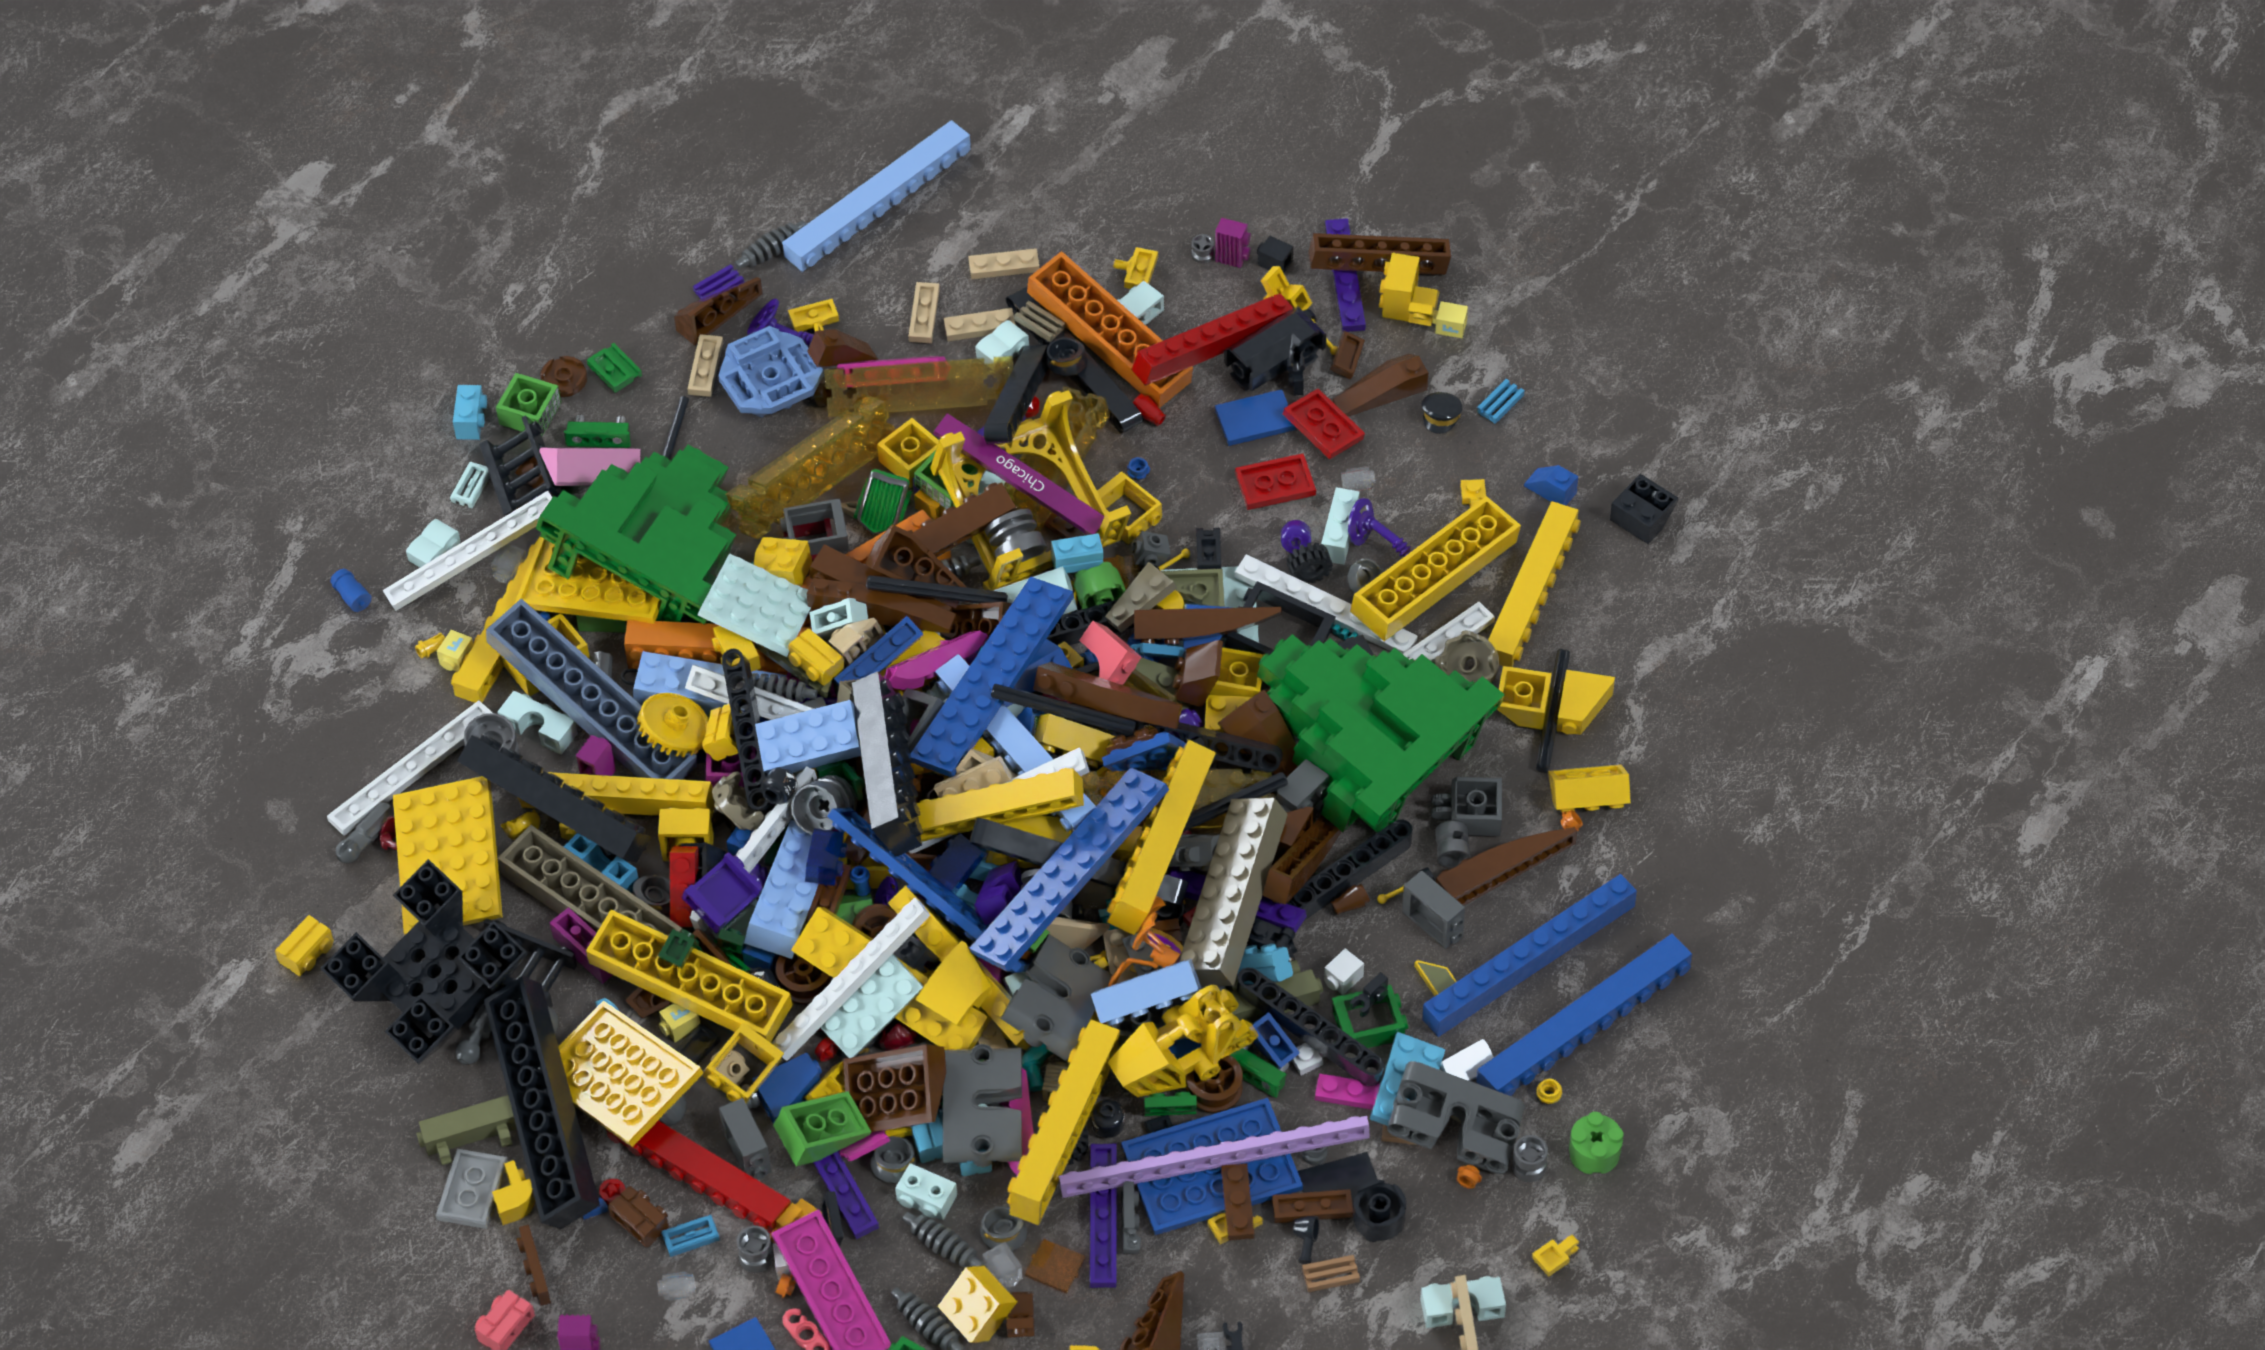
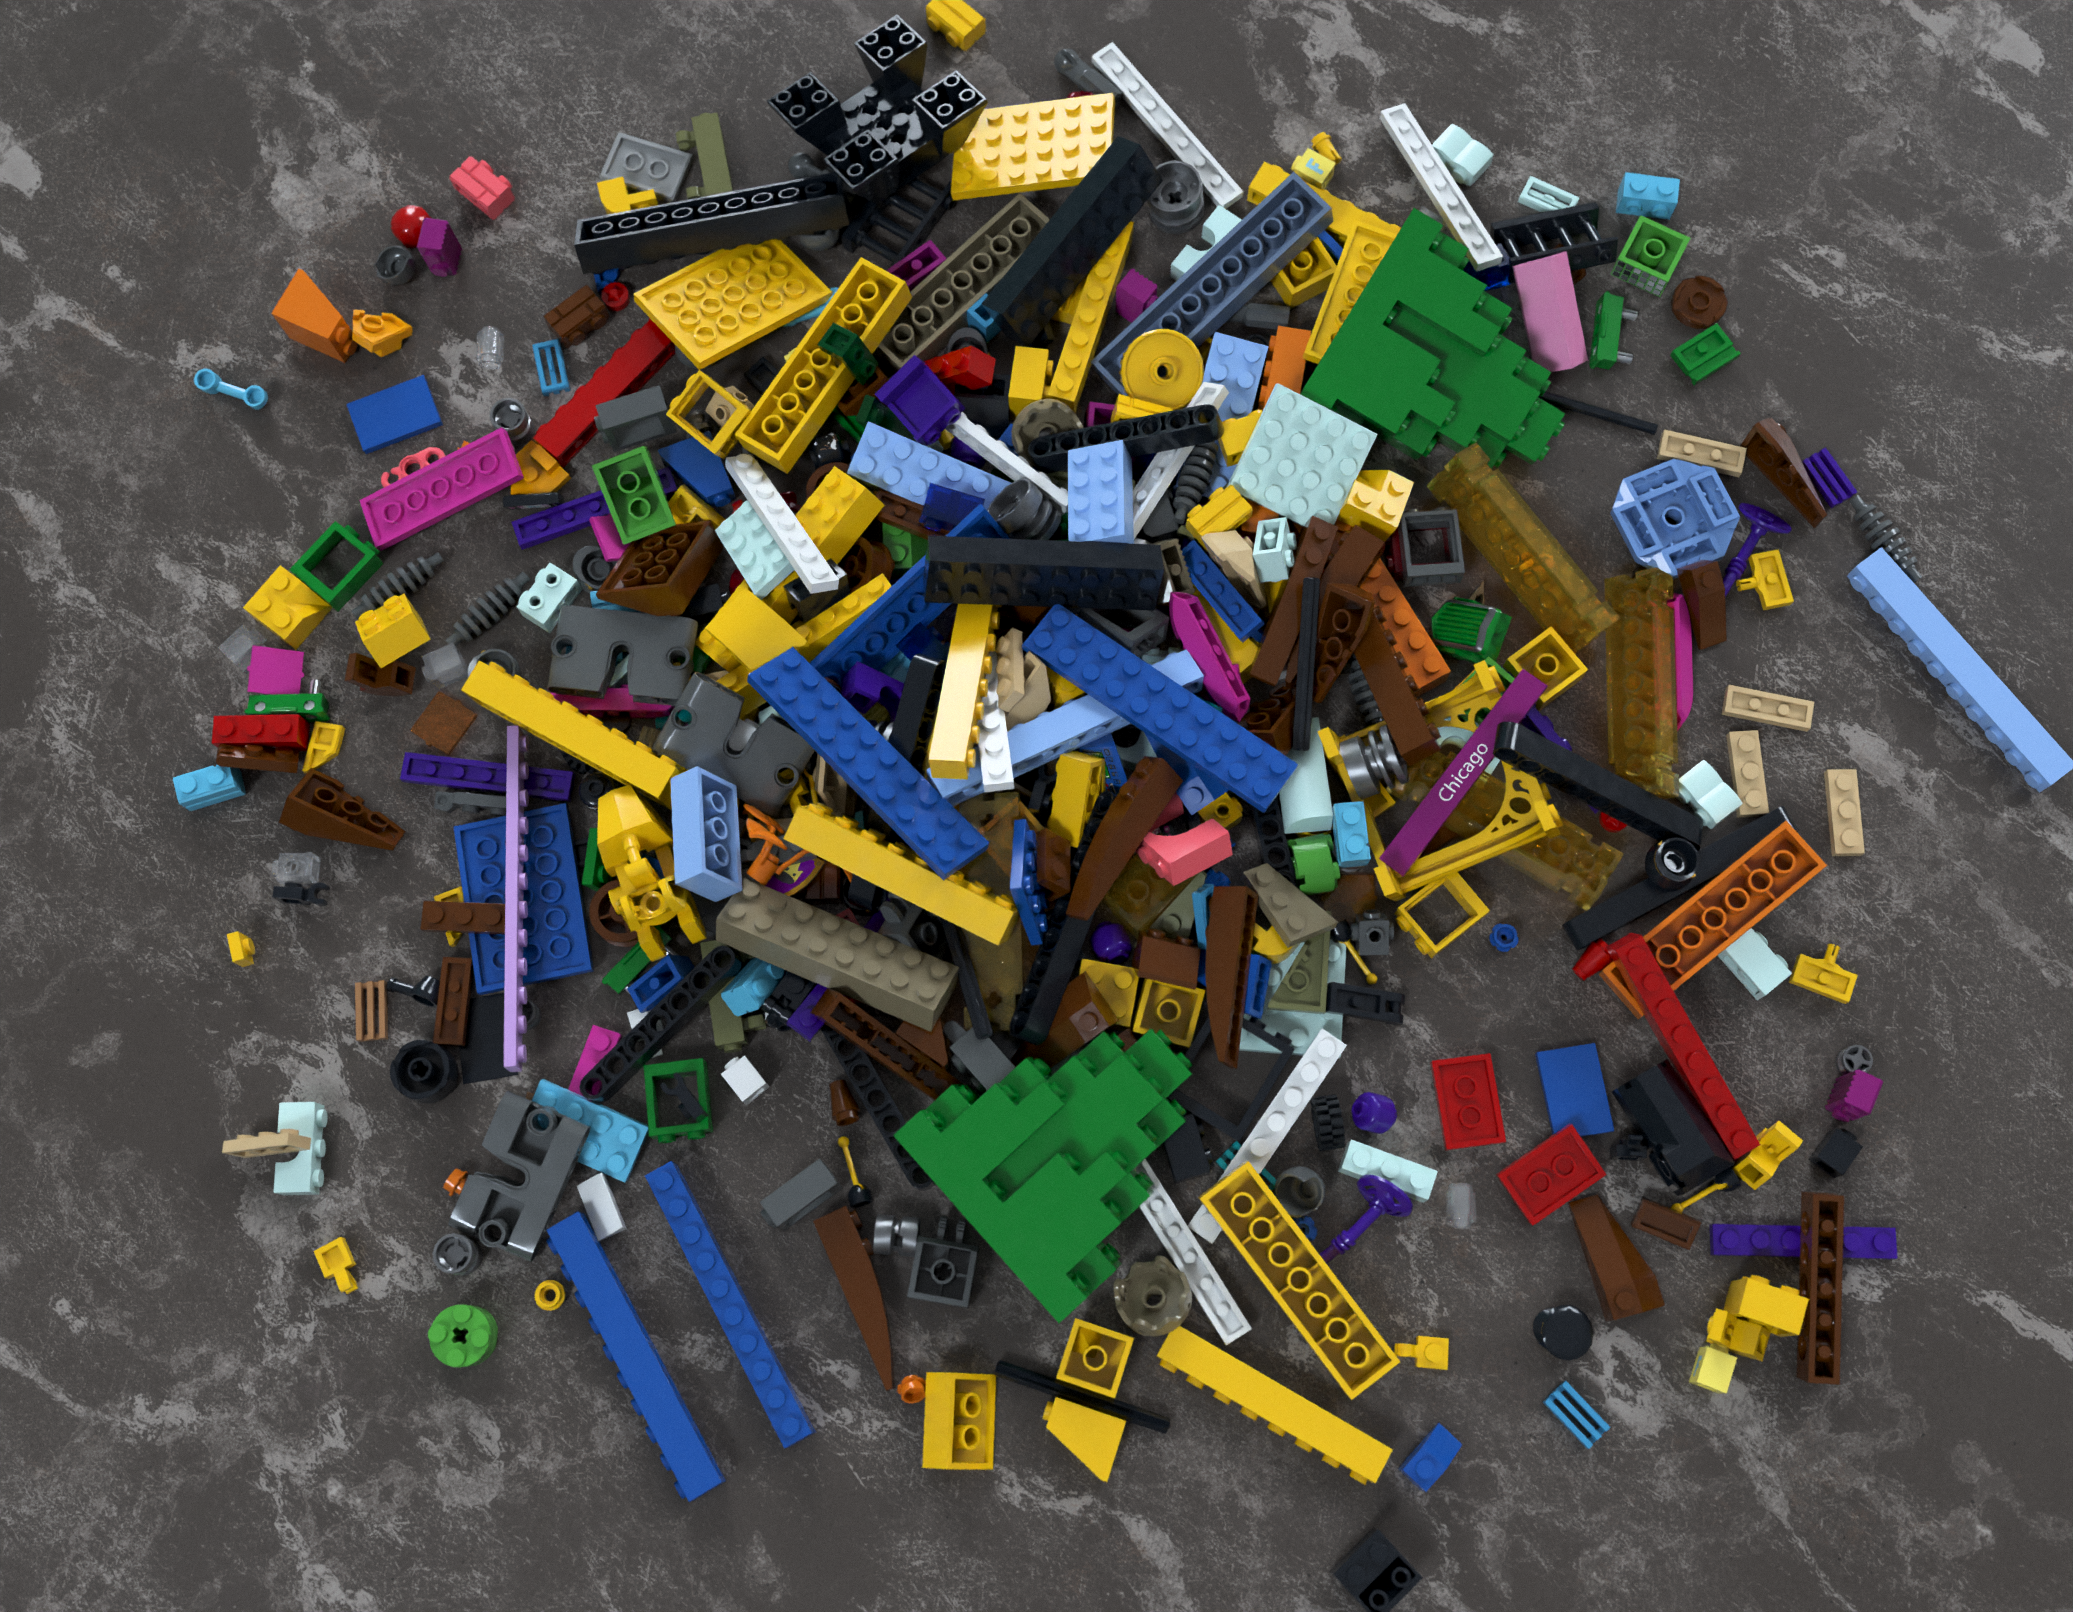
camera: 100 degrees right, 20 degrees up
blue piece [330,569,372,612] -> none
reddish brown plate [516,1224,551,1306] -> none
black head [761,767,798,804] -> none
black axle [991,684,1136,735] -> none
dark tan tile [1014,301,1065,342] -> none
olive tile [1414,960,1457,996] -> none

